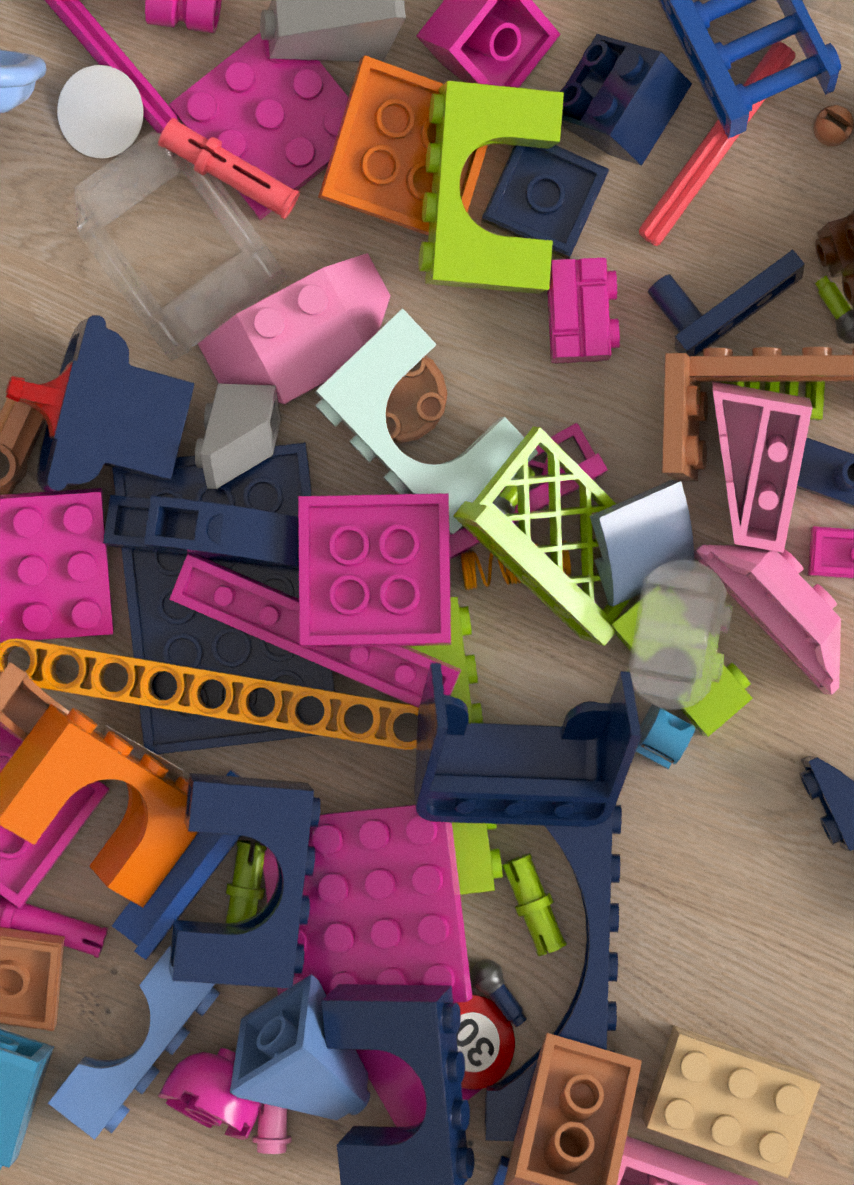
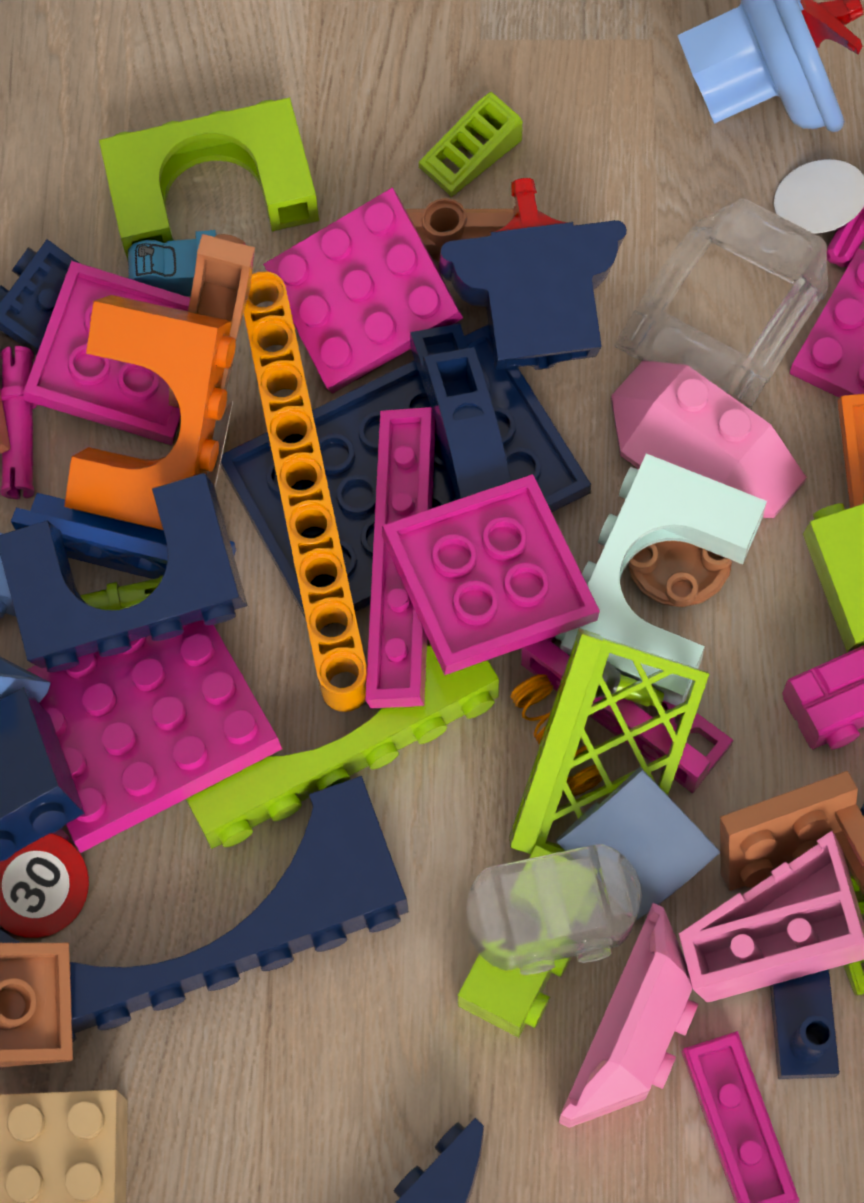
camera: 70 degrees right, 20 degrees down
coral pin [158,118,300,219] -> none
light grey slope [195,383,281,489] -> none
dark blue windscreen [414,663,642,827] -> none
piece [470,959,527,1027] -> none
lime pin [502,853,567,956] -> none
dark azure leg [636,705,696,769] -> none

